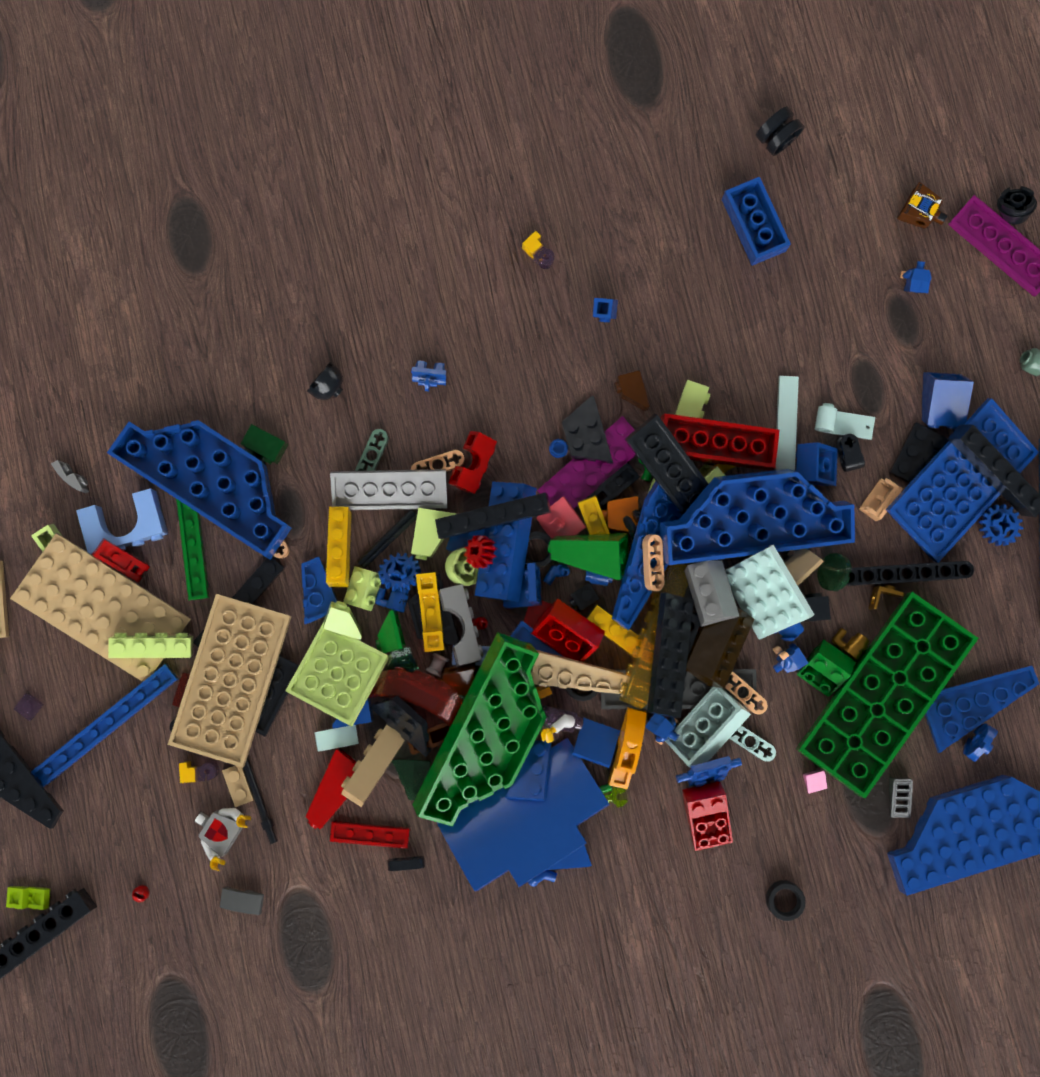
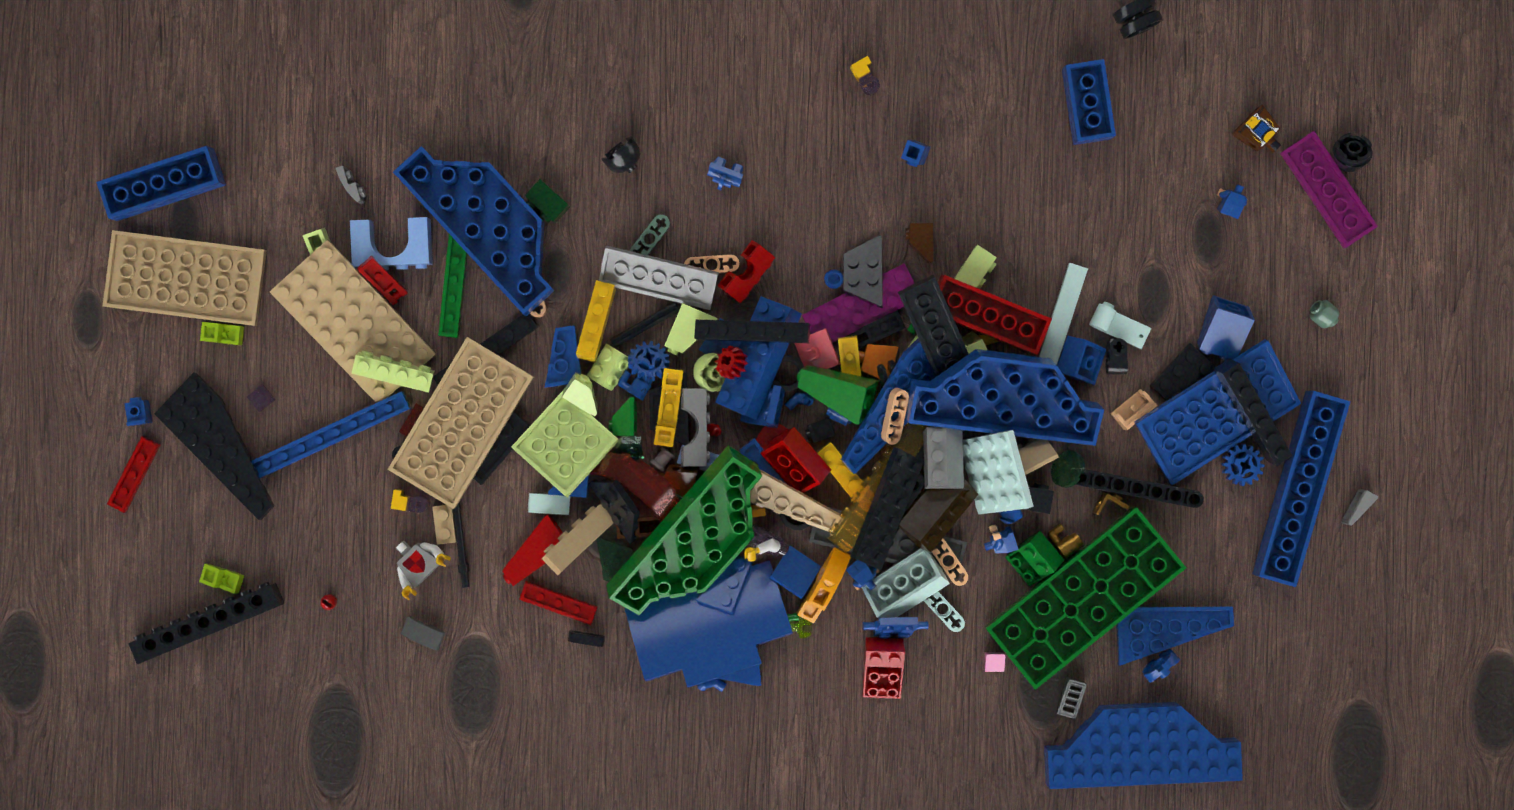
camera: 15 degrees right, 5 degrees up
black tyre [766,880,806,921] -> none

